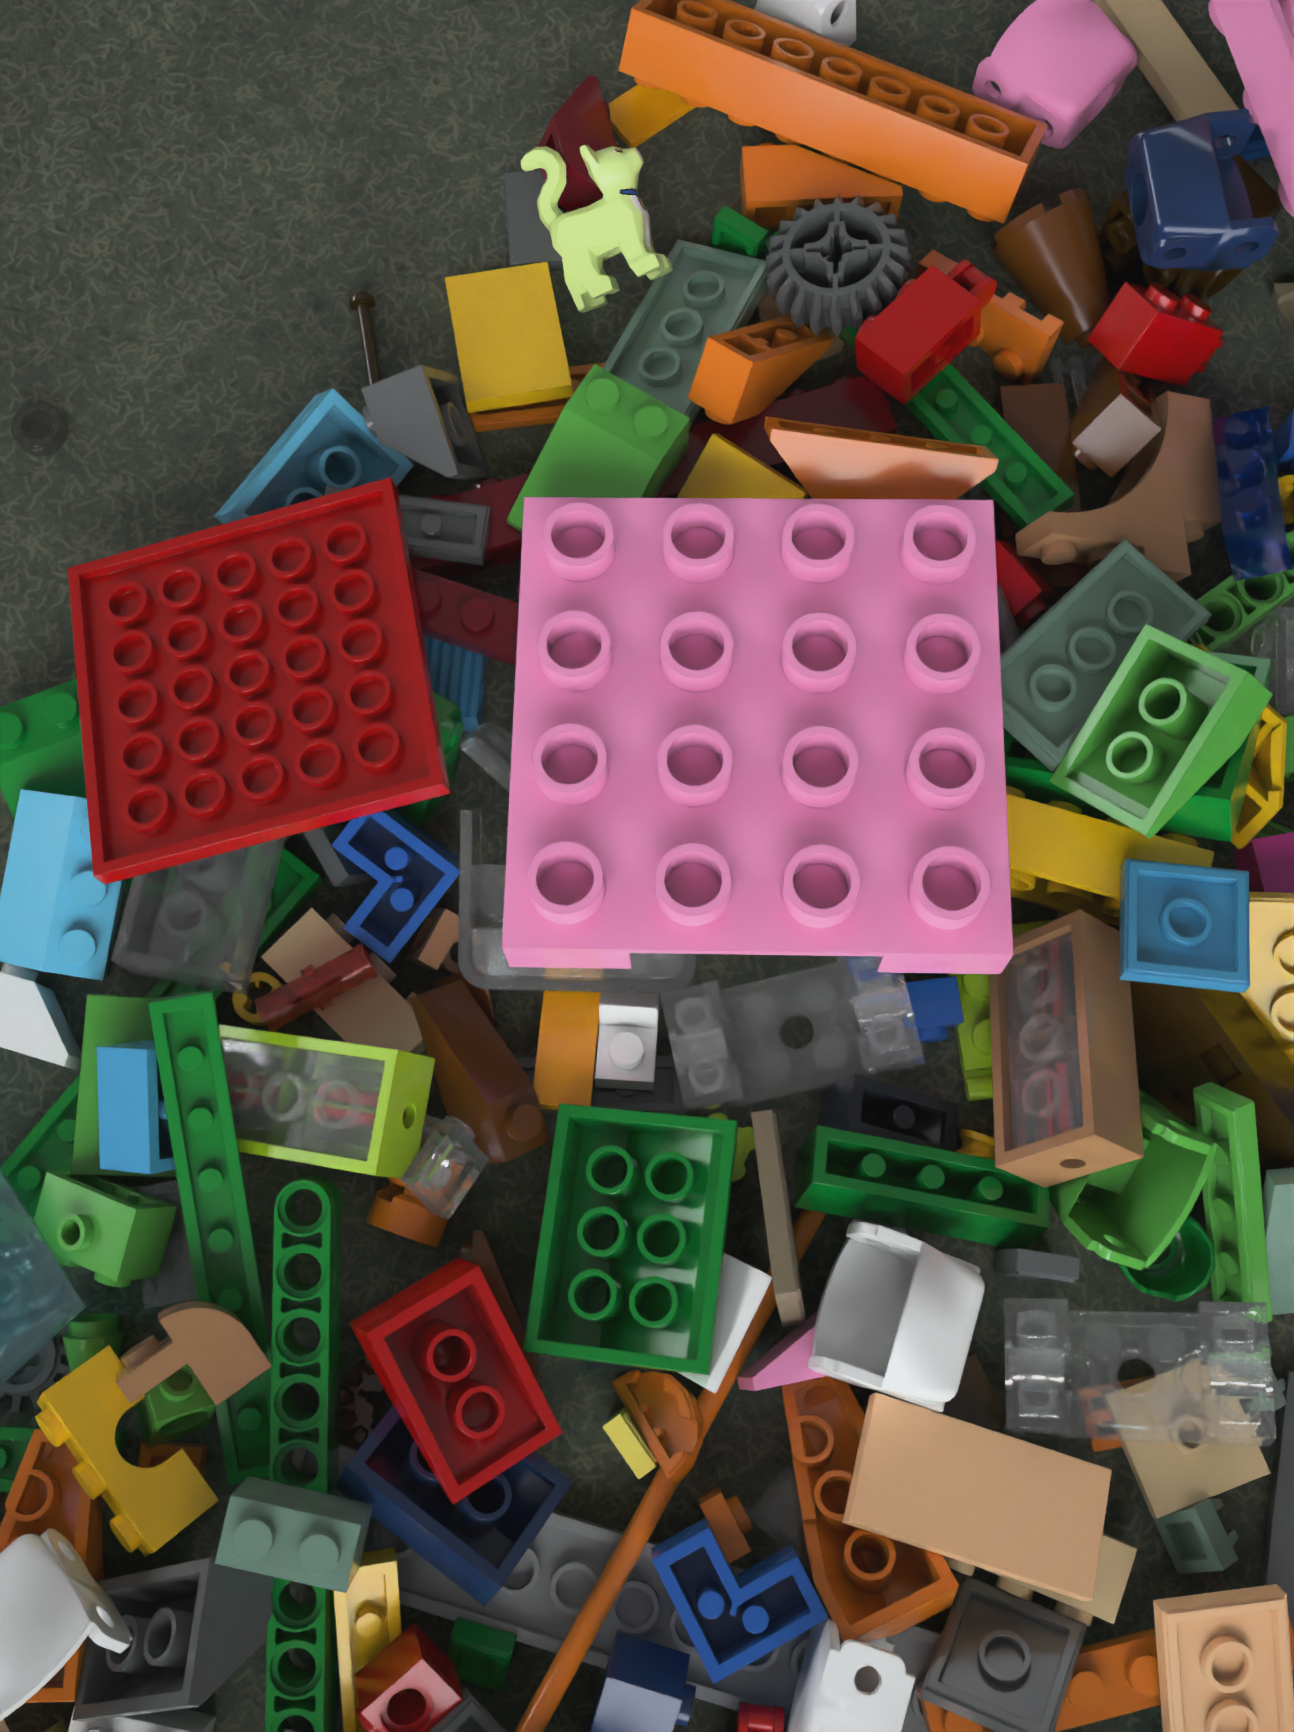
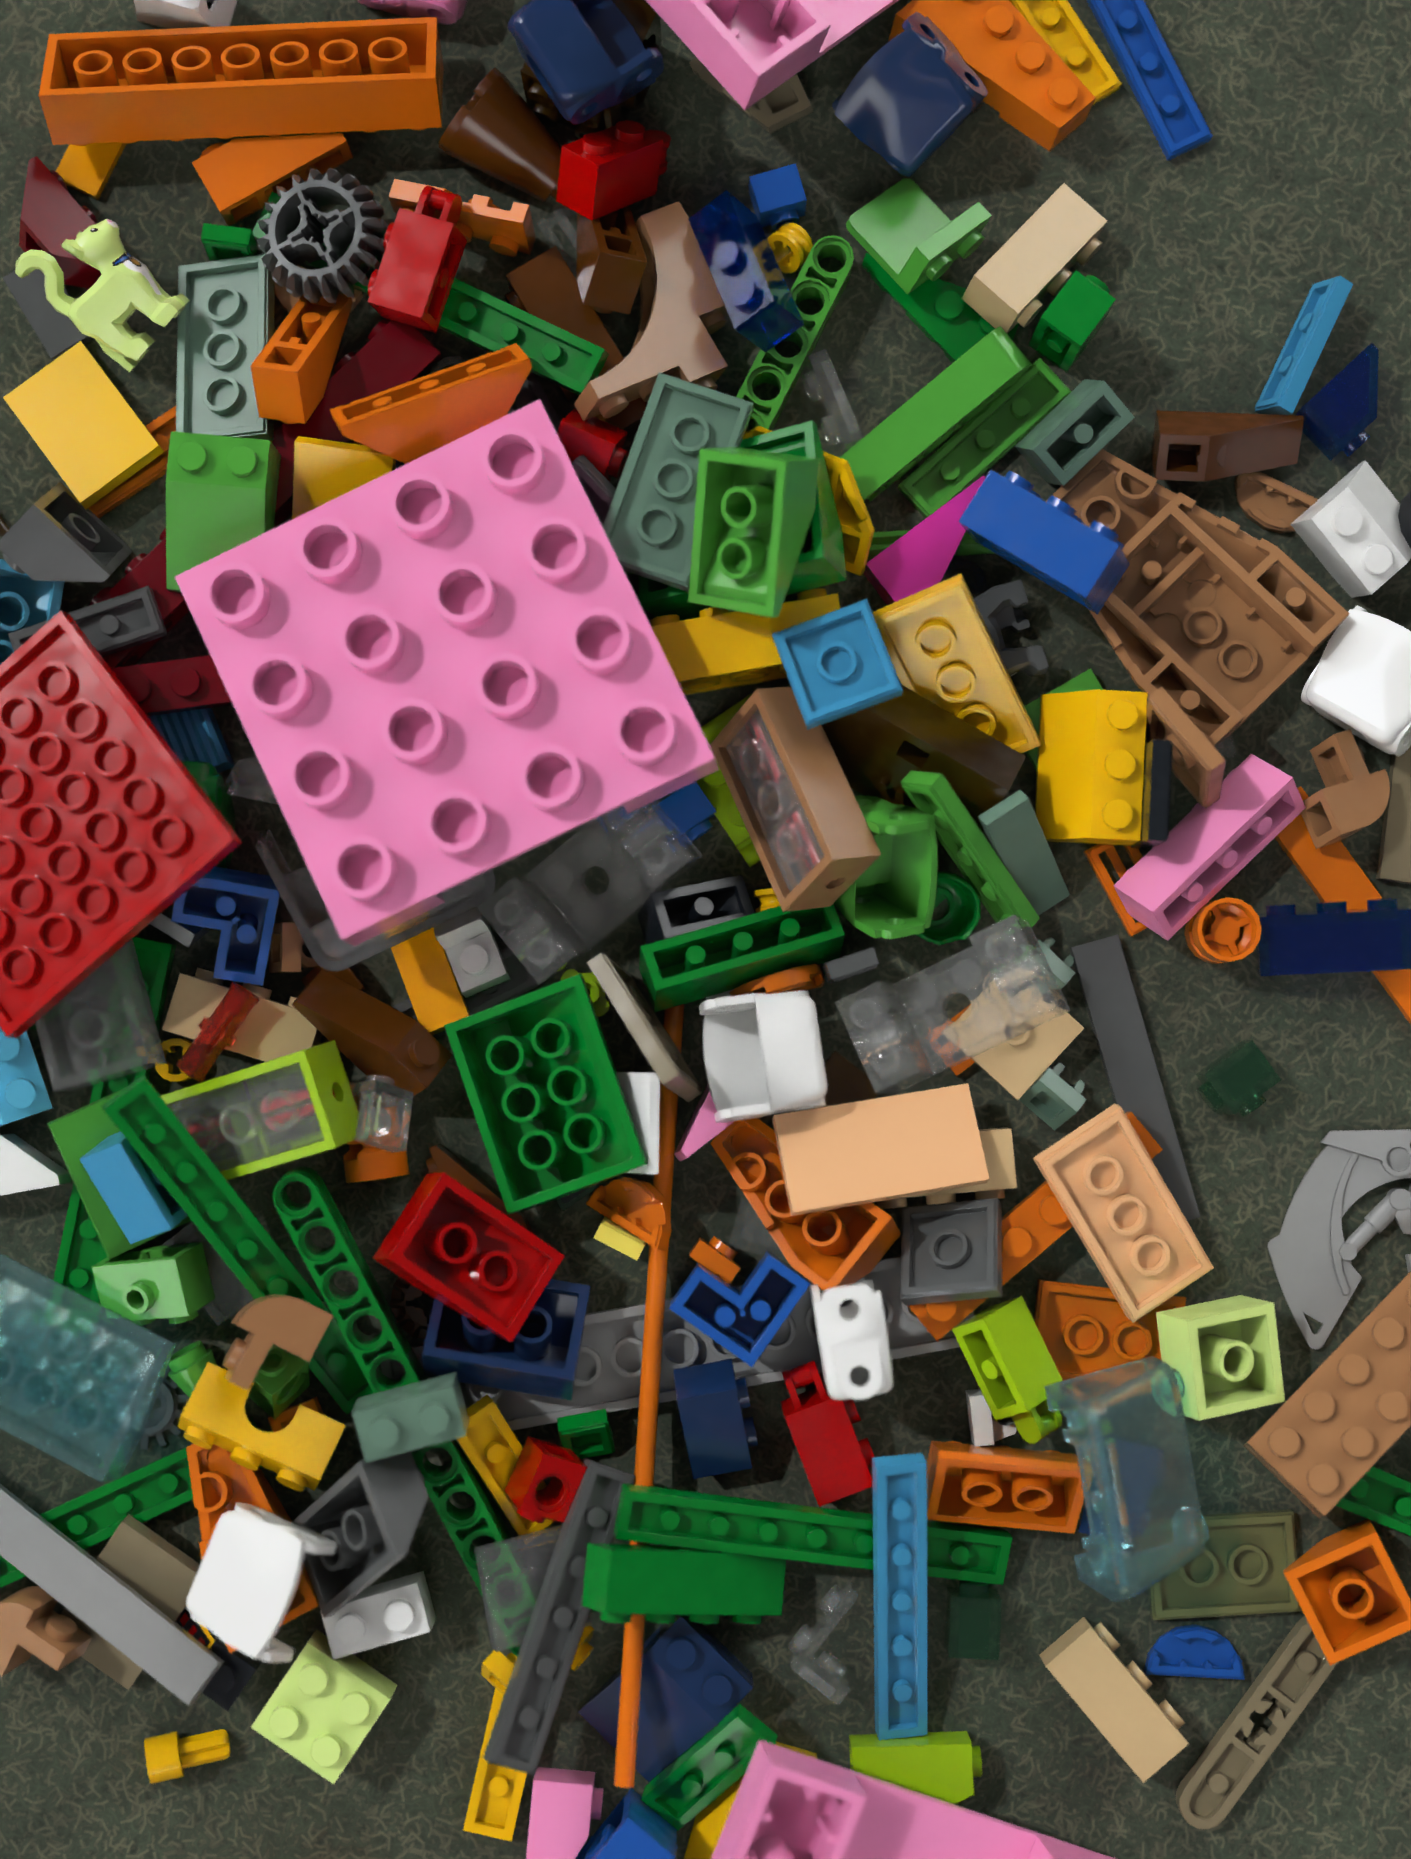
camera: 25 degrees left, 10 degrees up
none -> orange tile [729,964,825,996]

